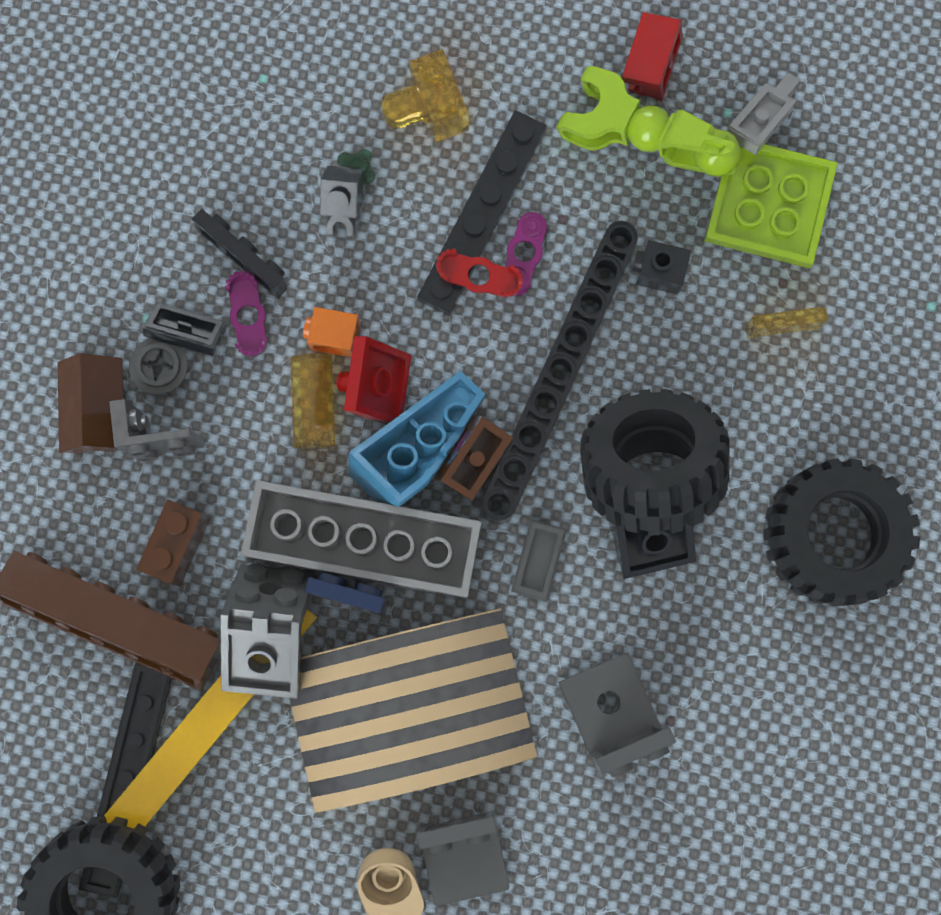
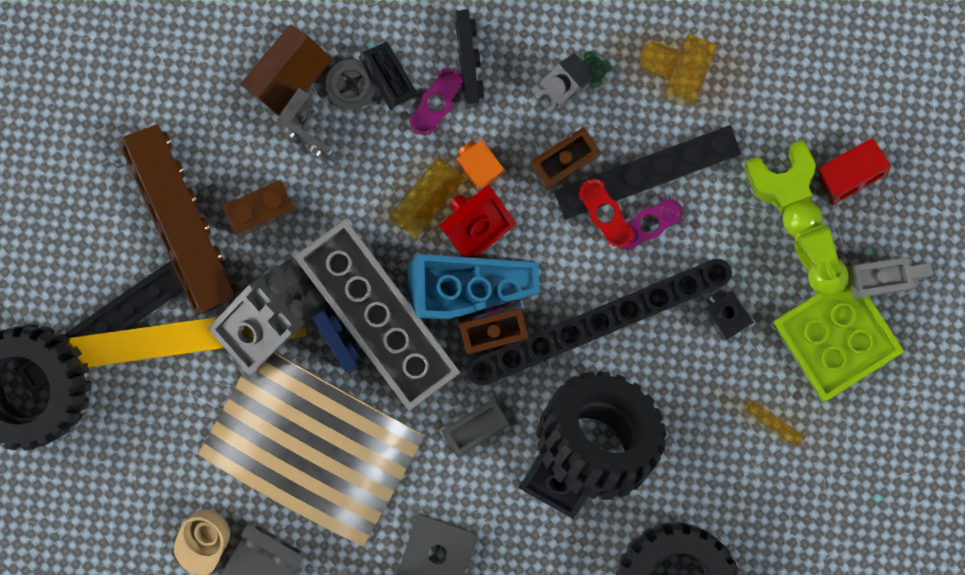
camera: 35 degrees right, 5 degrees up
none -> reddish brown brick [529,127,601,191]

